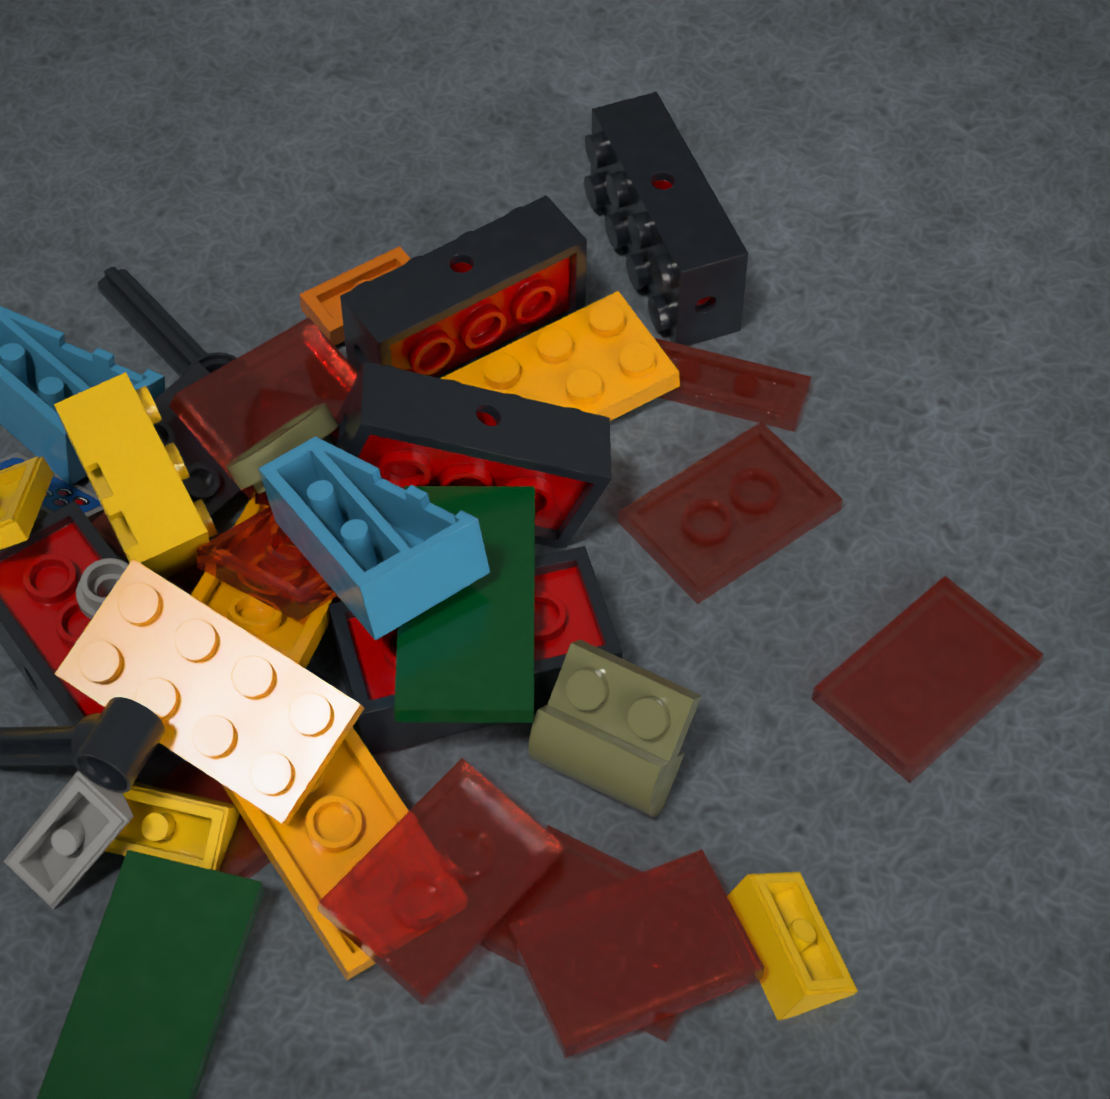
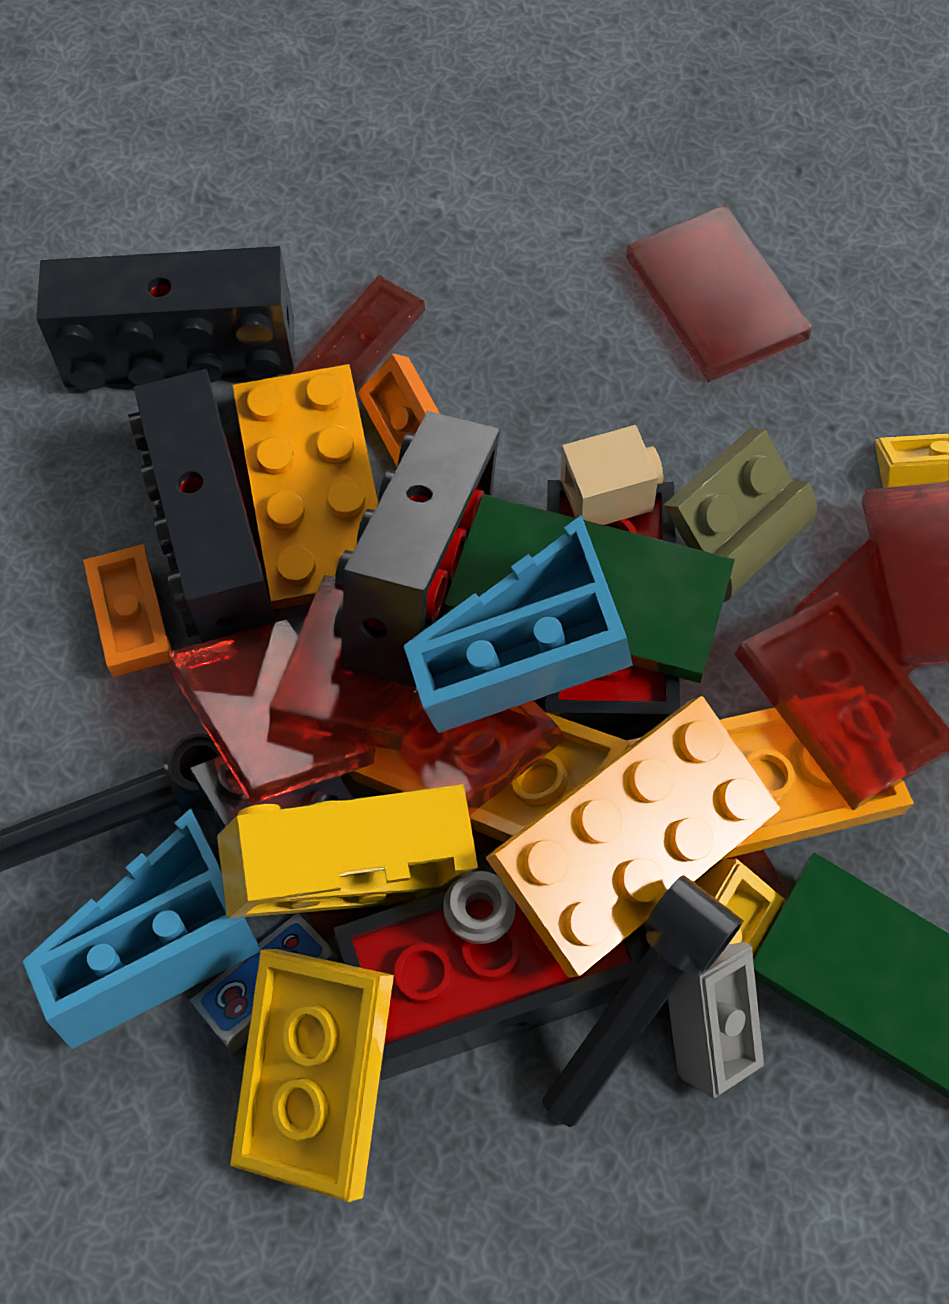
camera: 70 degrees left, 10 degrees up
olive plate [226,402,339,494] -> none
clear red tile [618,421,843,604] -> none
none -> orange plate [357,353,440,468]
none -> tan brick [560,425,664,525]

